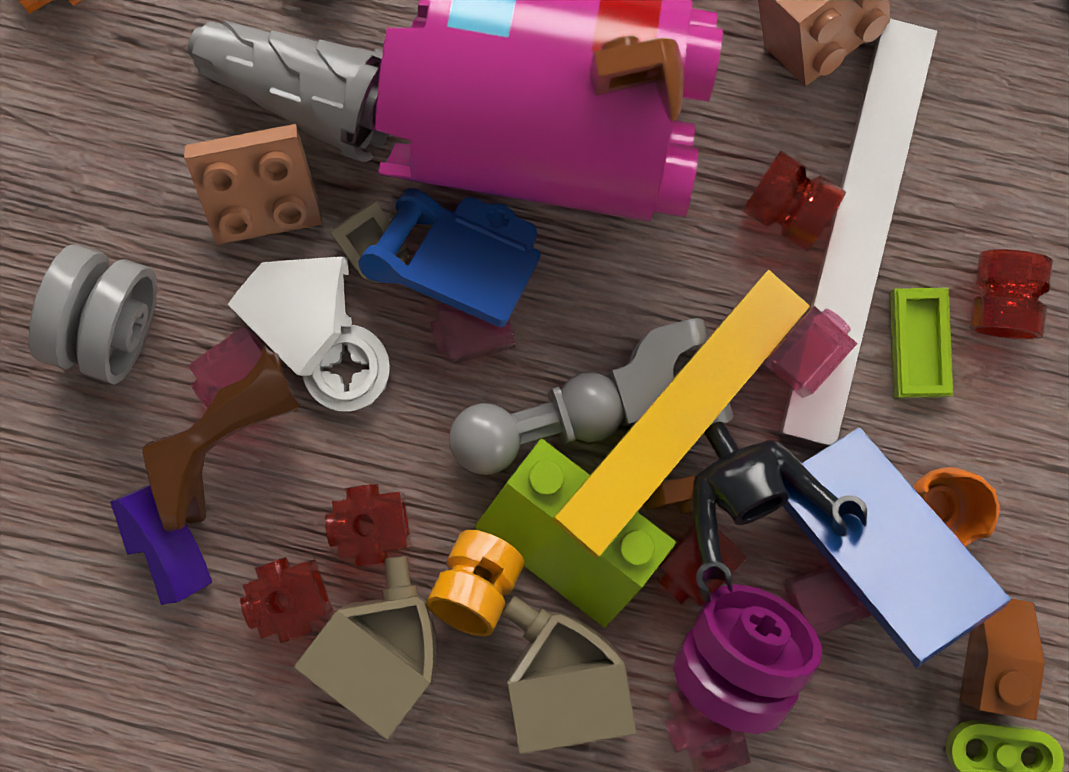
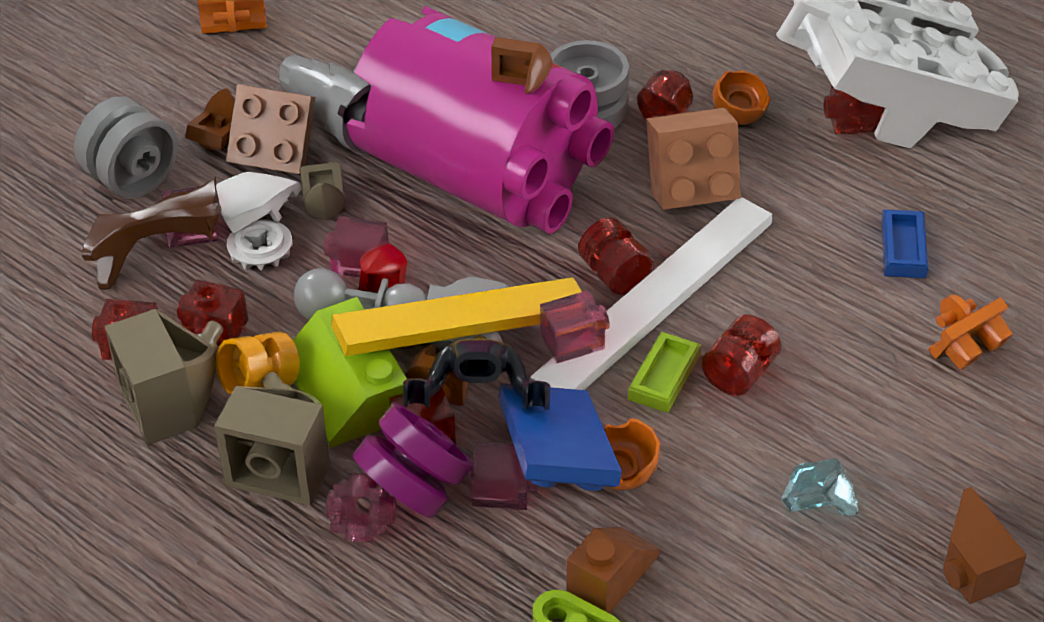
camera: 30 degrees right, 40 degrees down
dark purple slope [110,485,213,605] -> none
blue piece [358,188,541,327] -> none
none -> dark orange plate [185,88,235,150]
none -> red plate [358,243,407,293]

